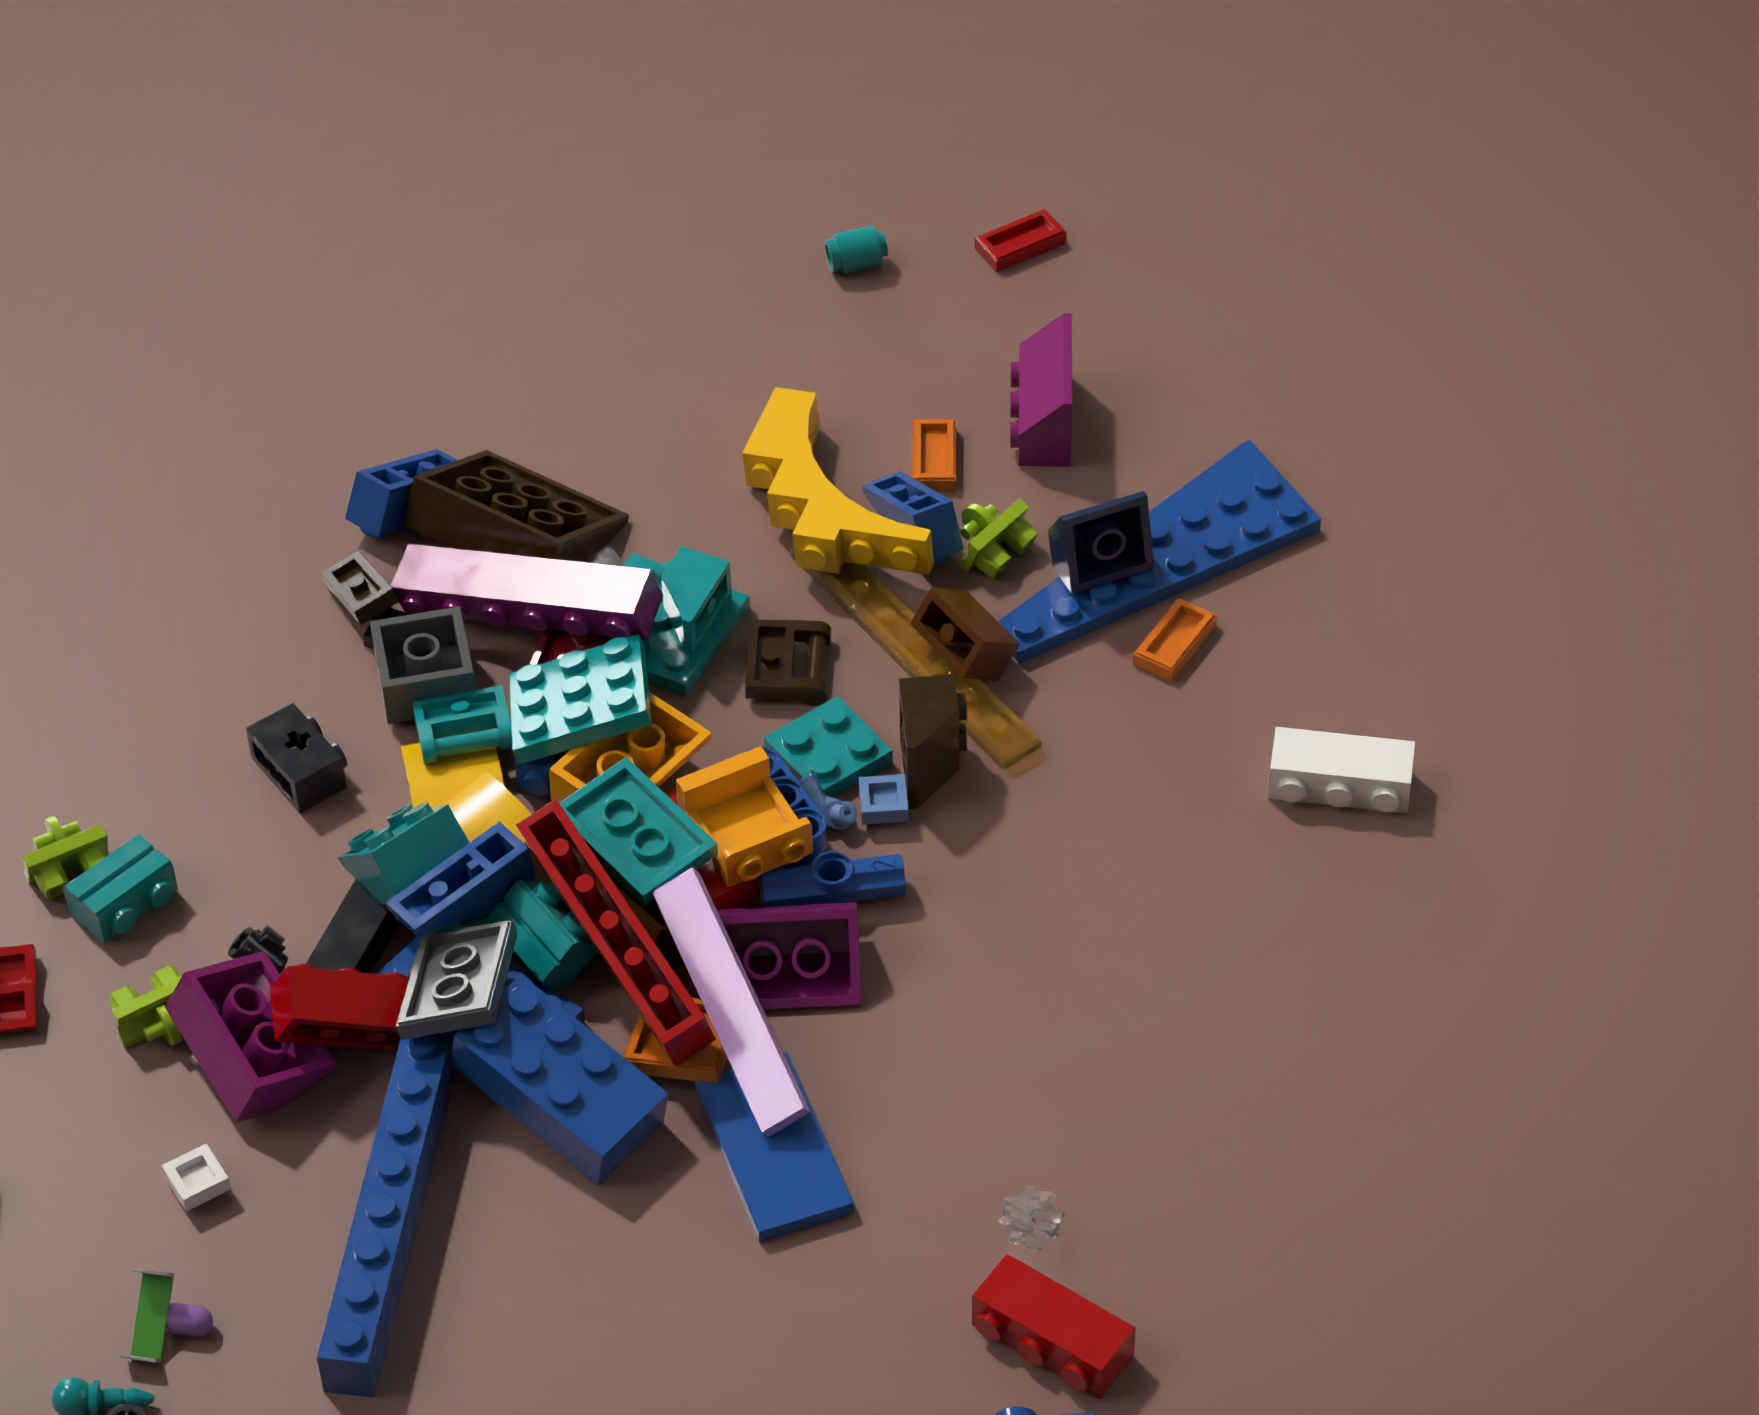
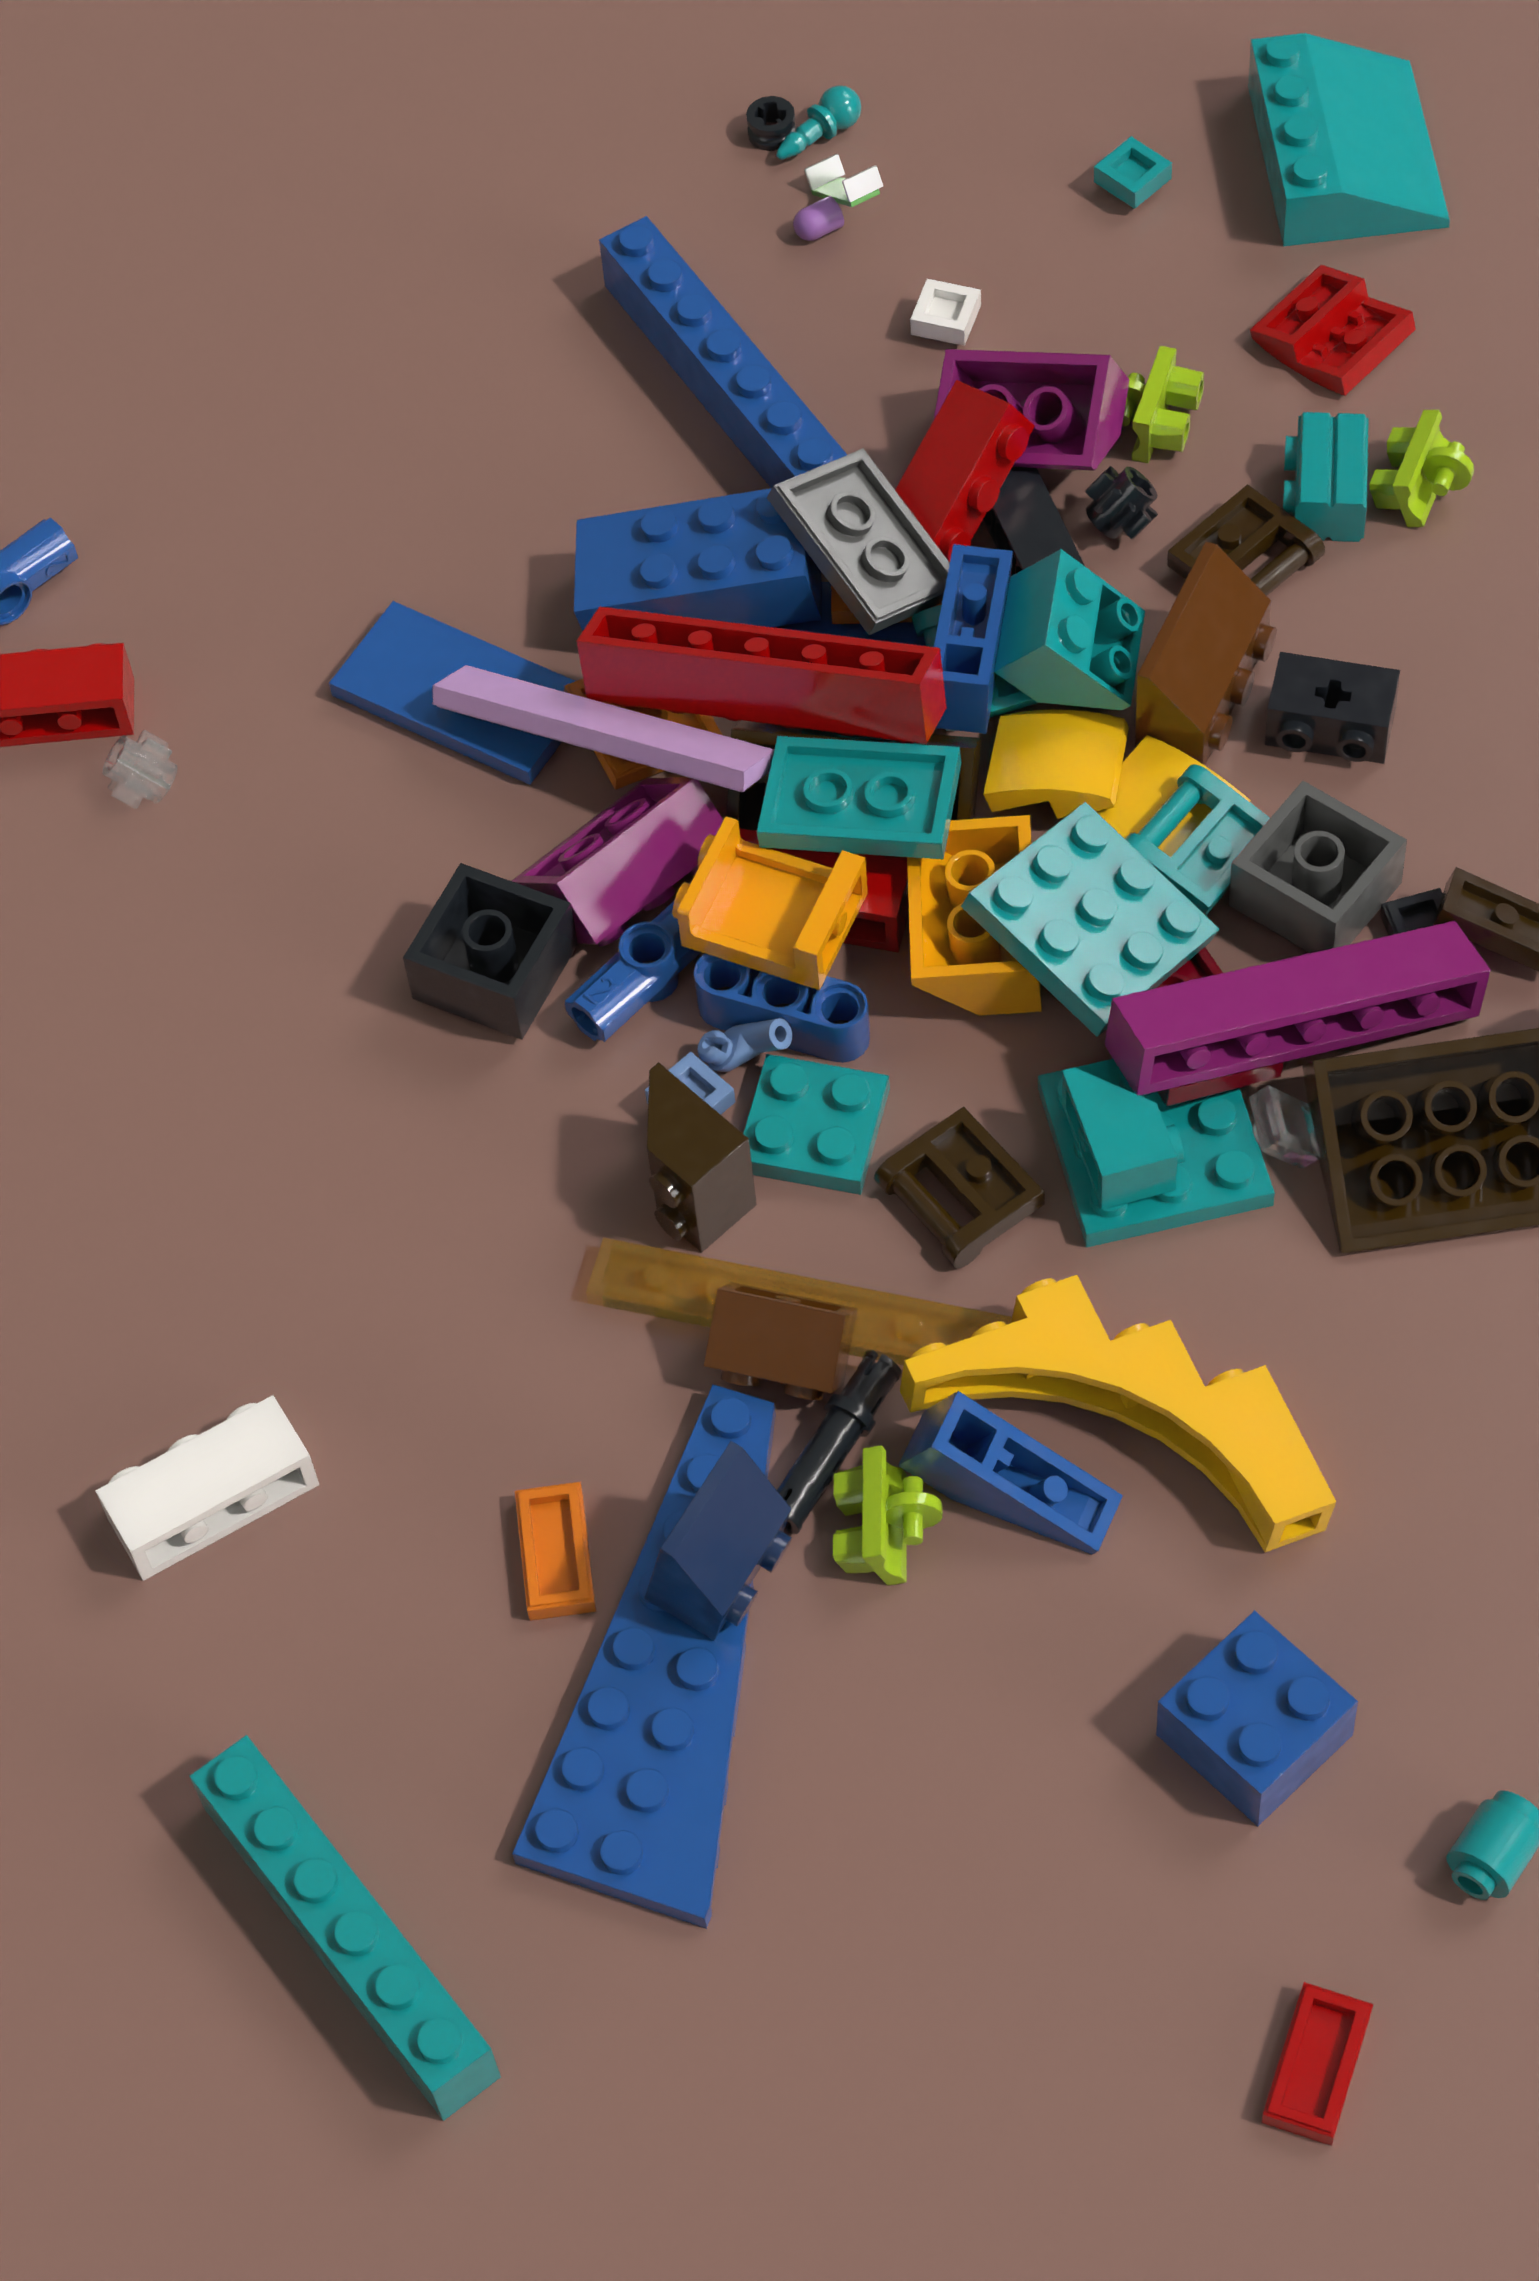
camera: 145 degrees right, 10 degrees up
orange tile [912,419,956,491] -> none
magenta slope [1010,313,1072,466] -> none
none -> teal brick [189,1735,501,2121]
none -> black brick [403,863,578,1040]
none -> black pin [777,1350,902,1534]
none -> reddish brown slope [1135,541,1277,765]
none -> blue brick [1156,1610,1358,1827]
none -> dark brown plate [1167,484,1325,596]

